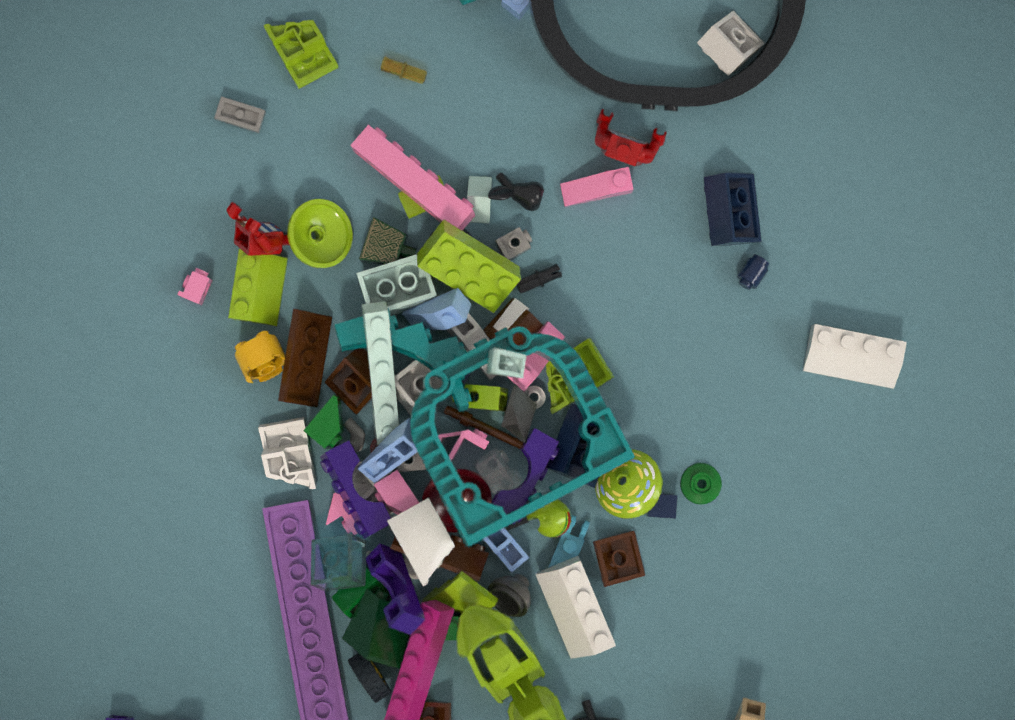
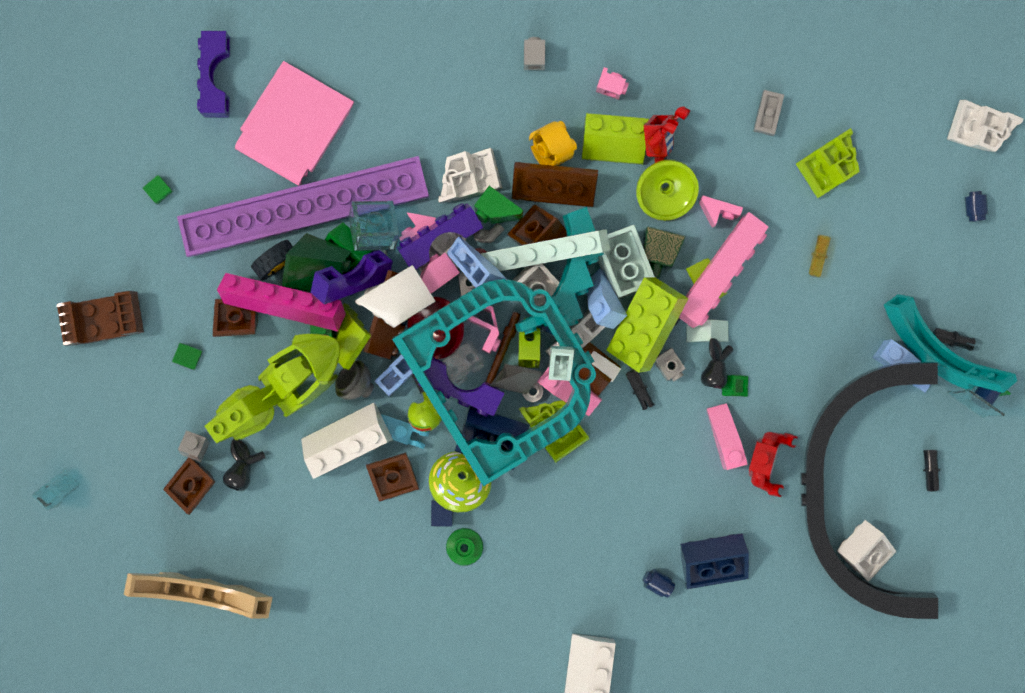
camera: 80 degrees right, 0 degrees up
none -> bright pink piece [235,61,354,186]
none -> light grey brick [524,37,545,70]
none -> bright pink slope [699,196,743,228]
none -> green slope [722,375,748,397]

